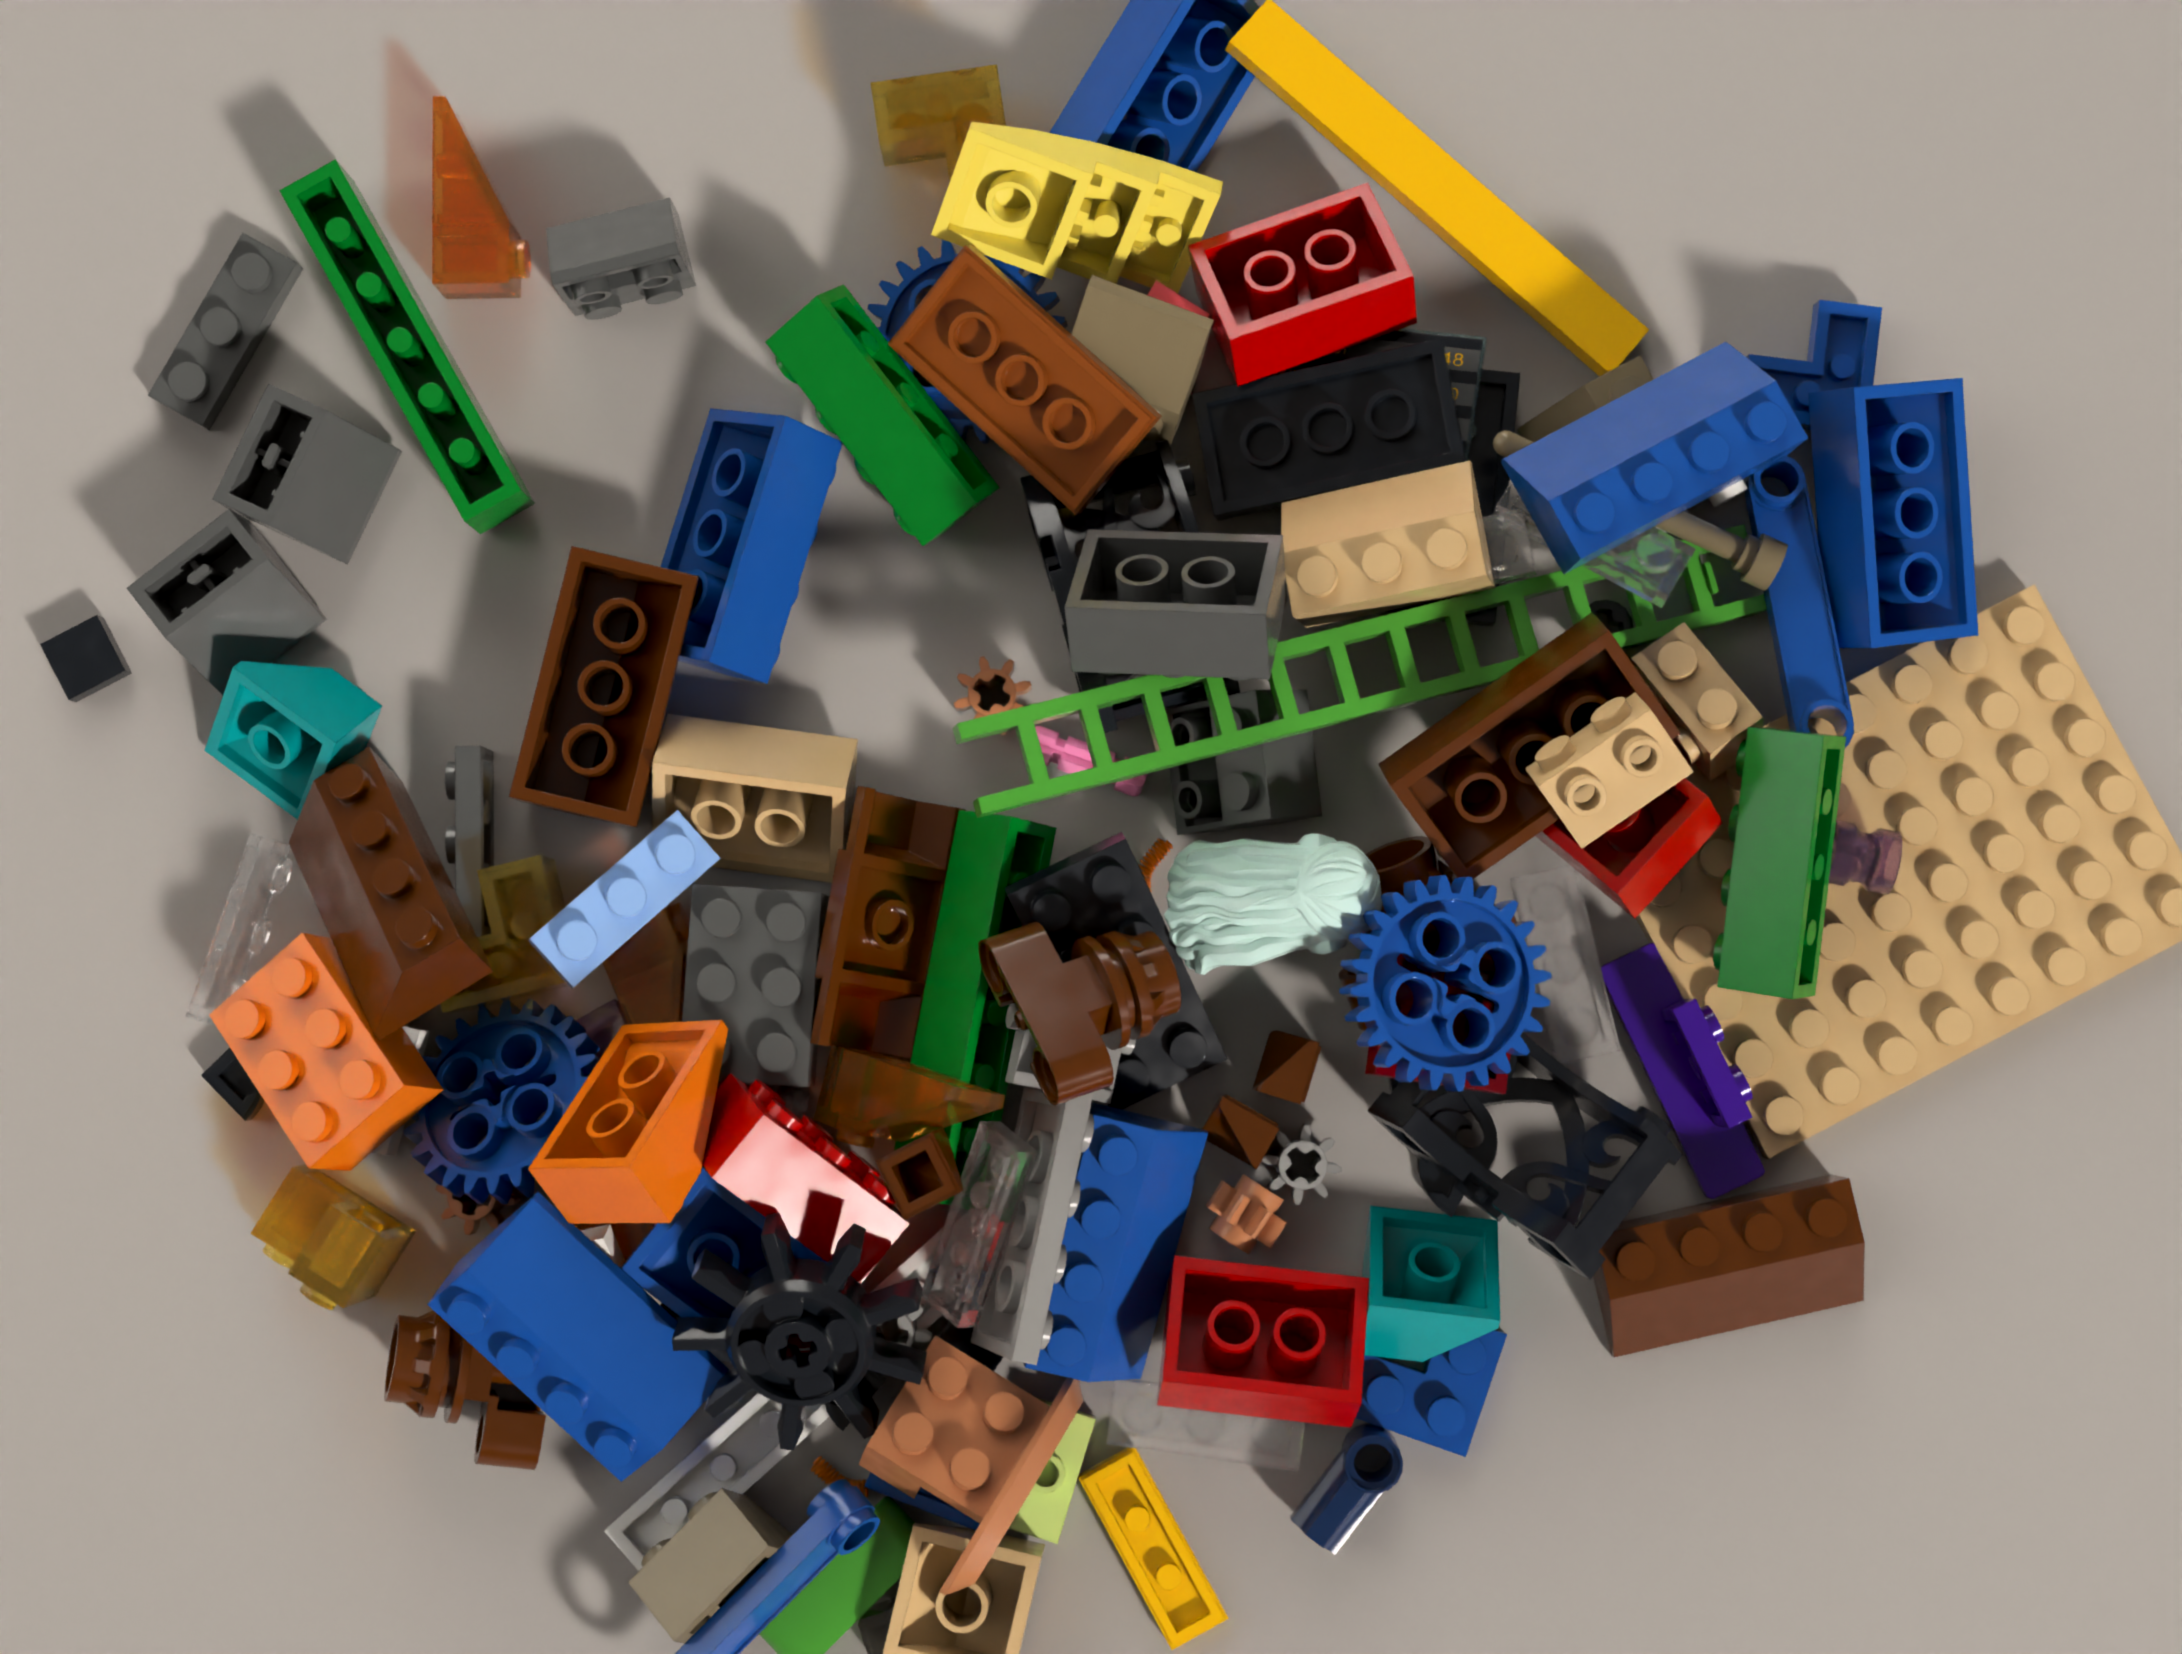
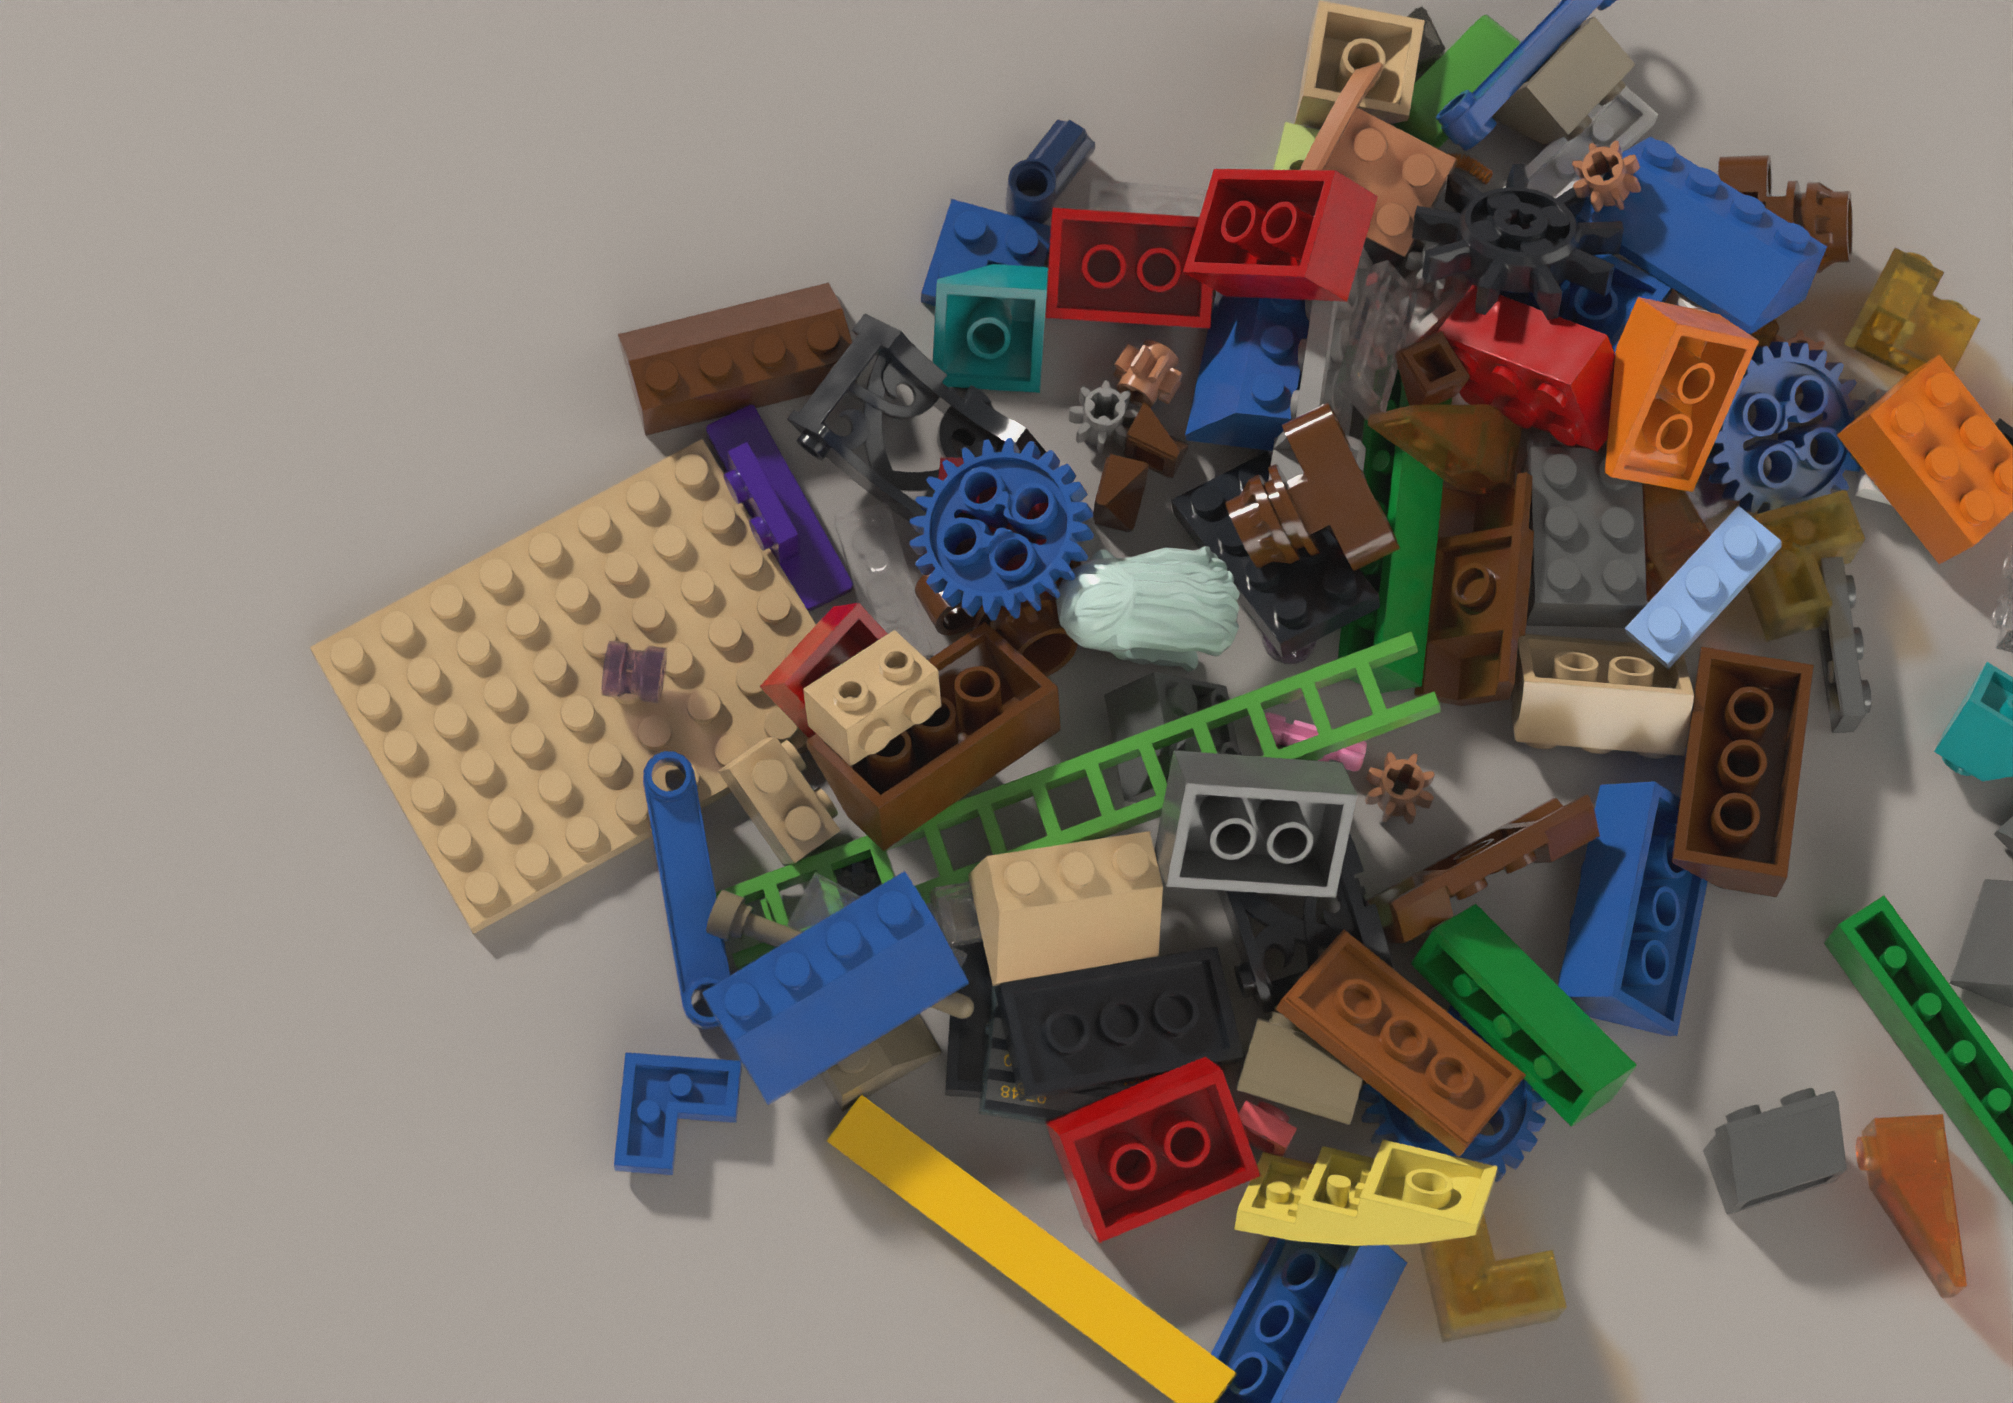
camera: 170 degrees right, 15 degrees down
reddish brown slope [289,747,494,1040] -> none
yellow tile [1078,1444,1228,1650] -> none
orange leg [1138,838,1173,892] -> none
green brick [1713,727,1846,999] -> none
blue slope [1808,378,1979,648] -> none
none -> red brick [1183,169,1378,302]
none -> reddish brown piece [1367,794,1600,943]
none -> nougat gear [1572,140,1641,212]

